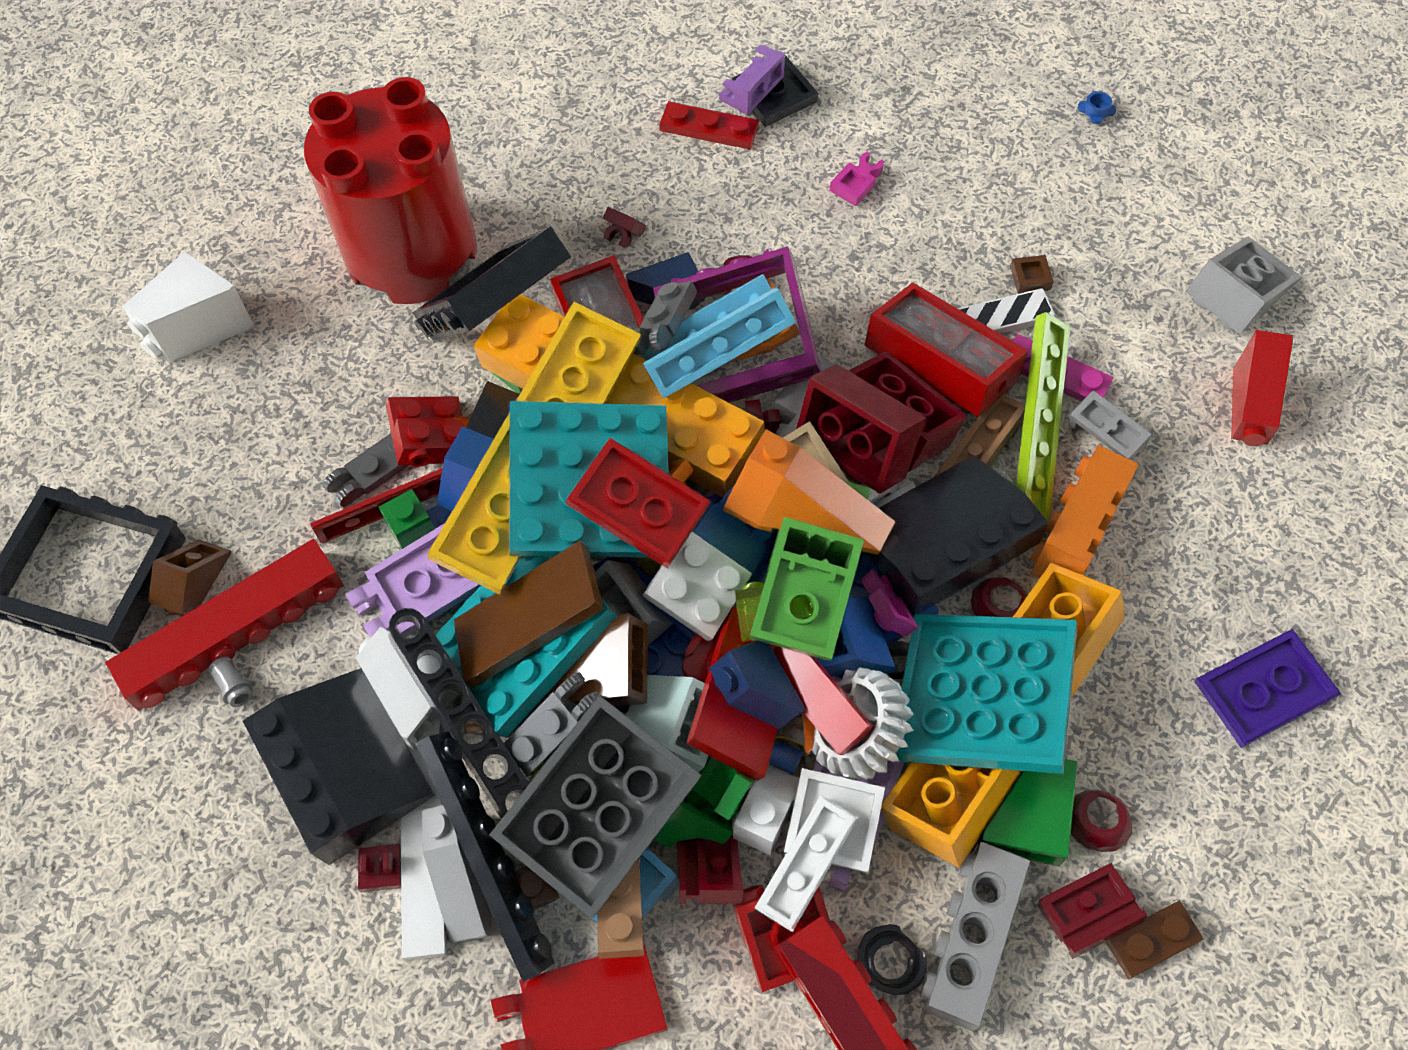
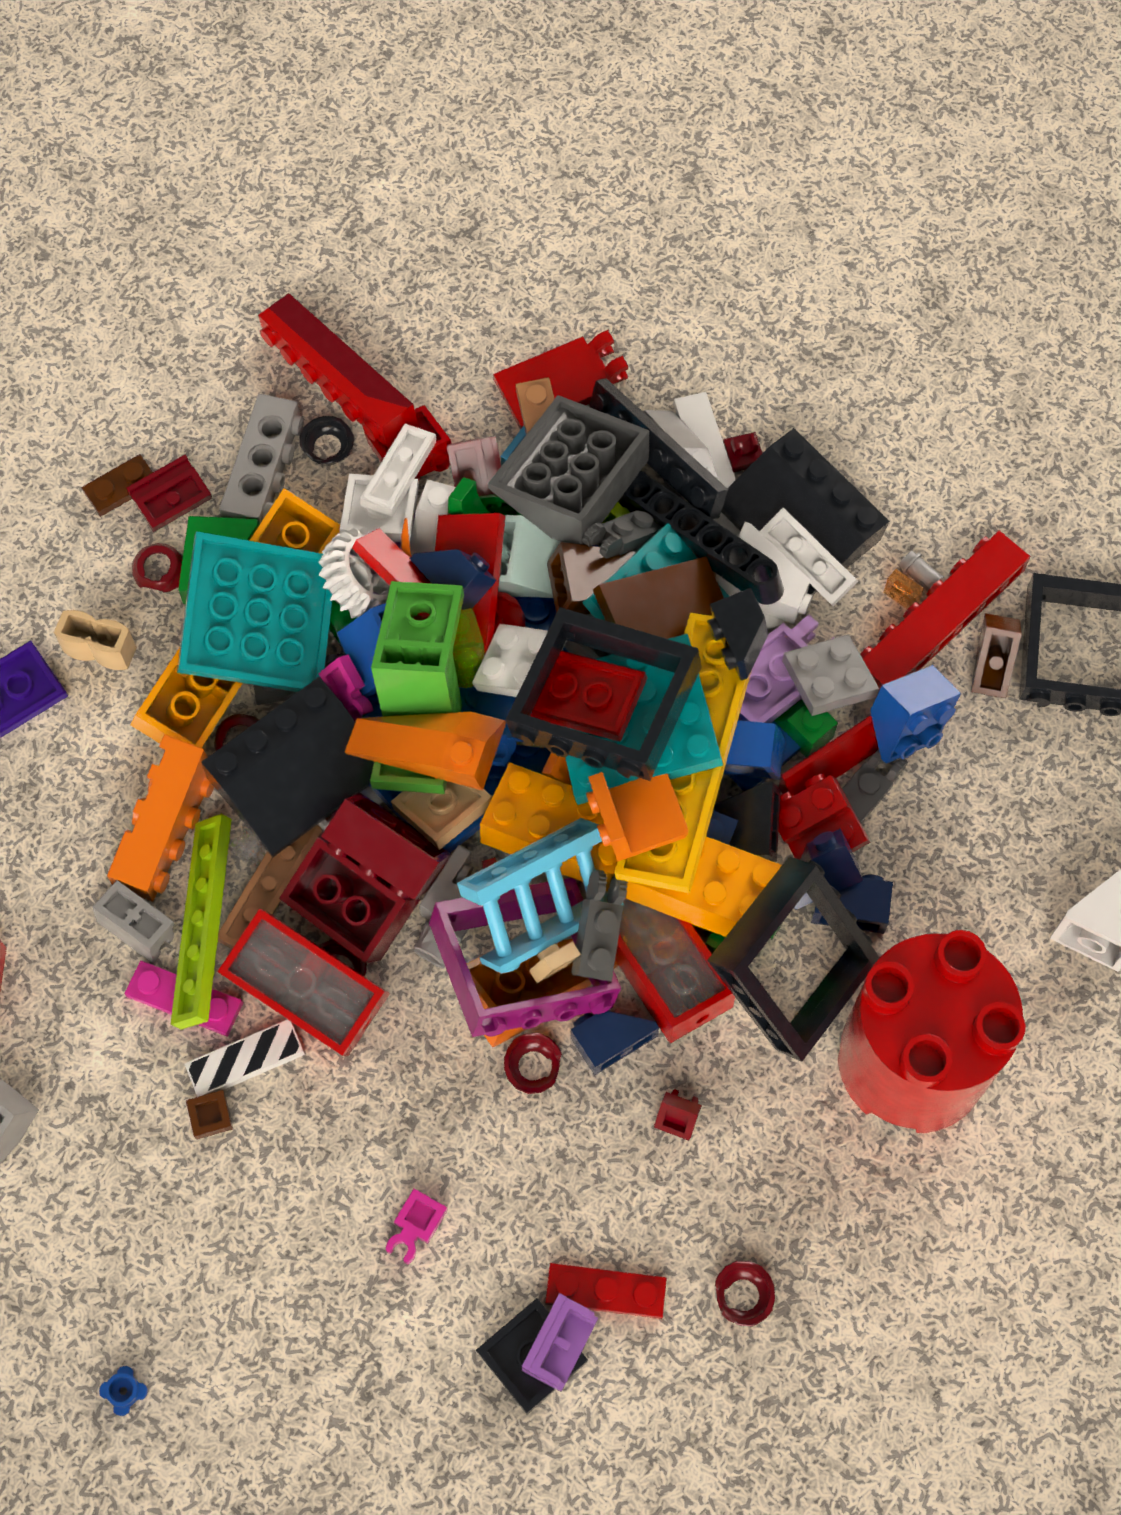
camera: 170 degrees right, 5 degrees up
none -> tan brick [54,610,137,670]
none -> black window [506,607,702,781]
none -> tan plate [529,941,581,983]
none -> orange bracket [586,772,689,861]
none -> black slope [707,588,768,681]
none -> dark red piece [715,1261,775,1327]
none -> white plate [759,508,858,606]
none -> light grey plate [782,634,879,716]
none -> dark blue slope [794,828,863,910]
none -> dark blue slope [811,874,893,934]
none -> blue slope [870,665,961,764]
none -> clear orange tile [883,569,924,609]

